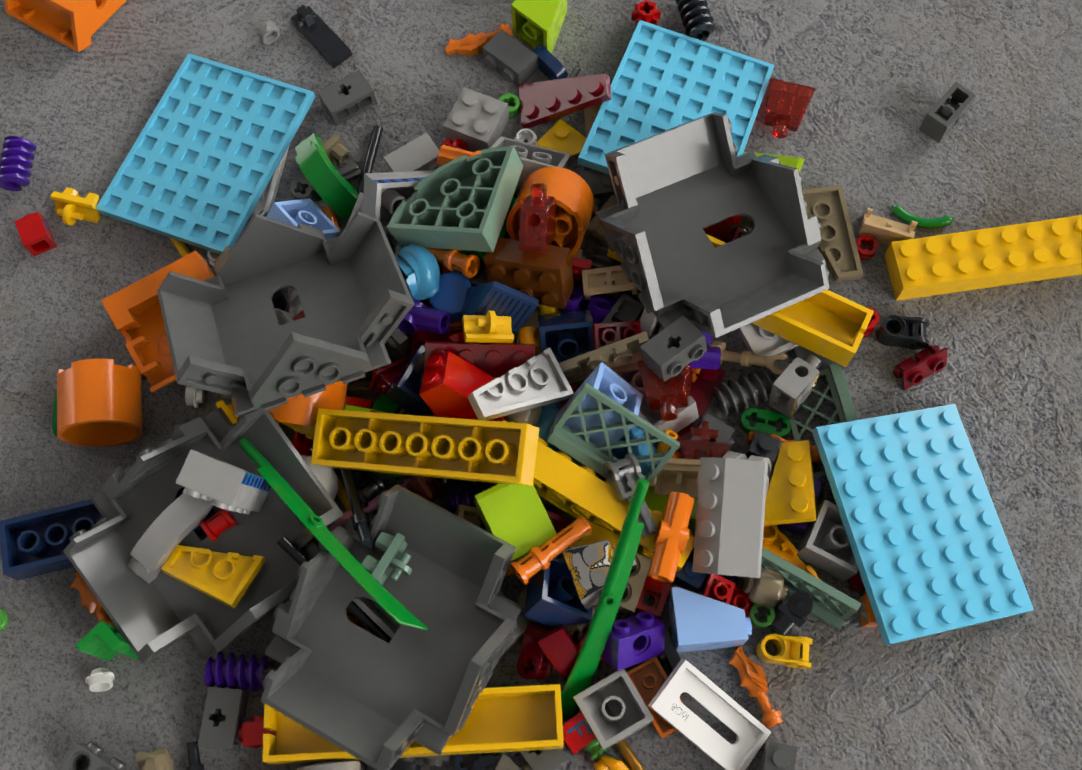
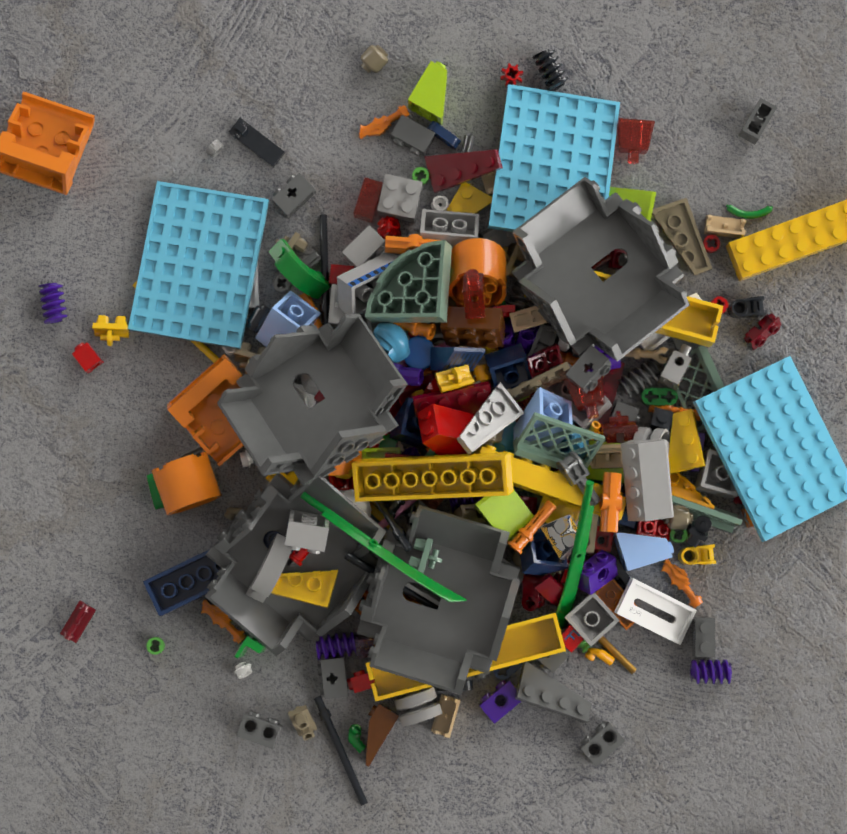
camera: 15 degrees left, 15 degrees up
none -> clear red brick [354,177,383,223]

